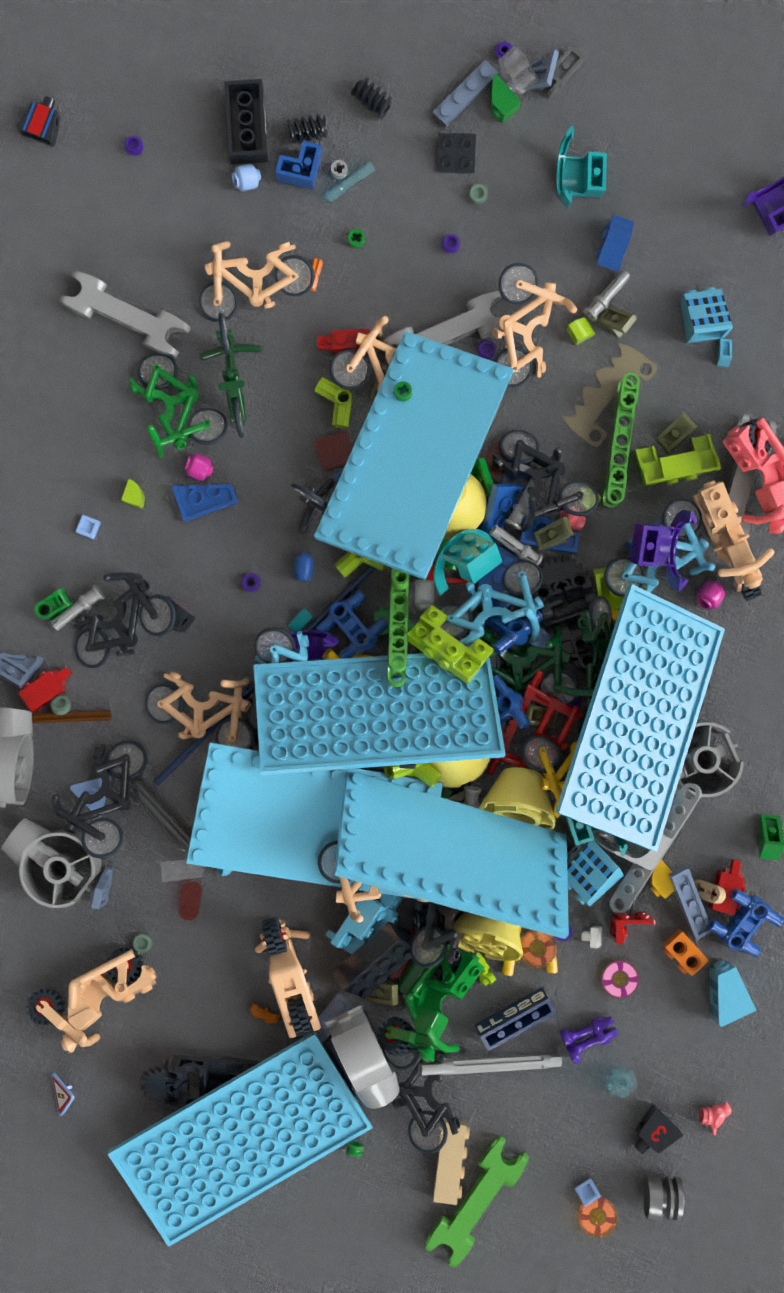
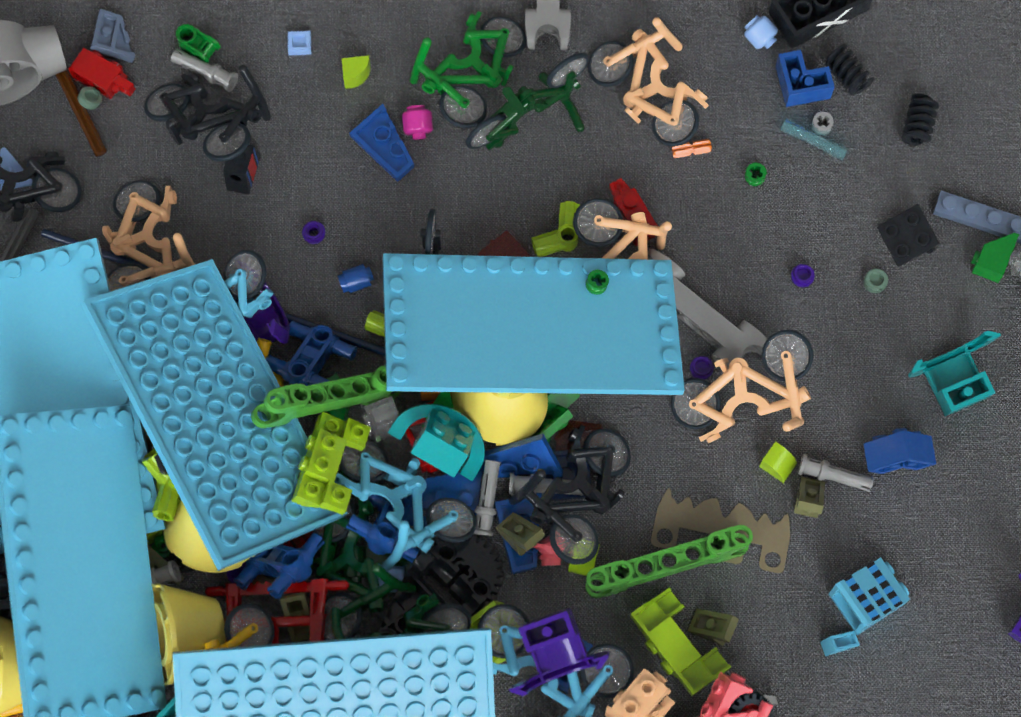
camera: 70 degrees right, 15 degrees down
teal piece [288,608,313,631] -> none

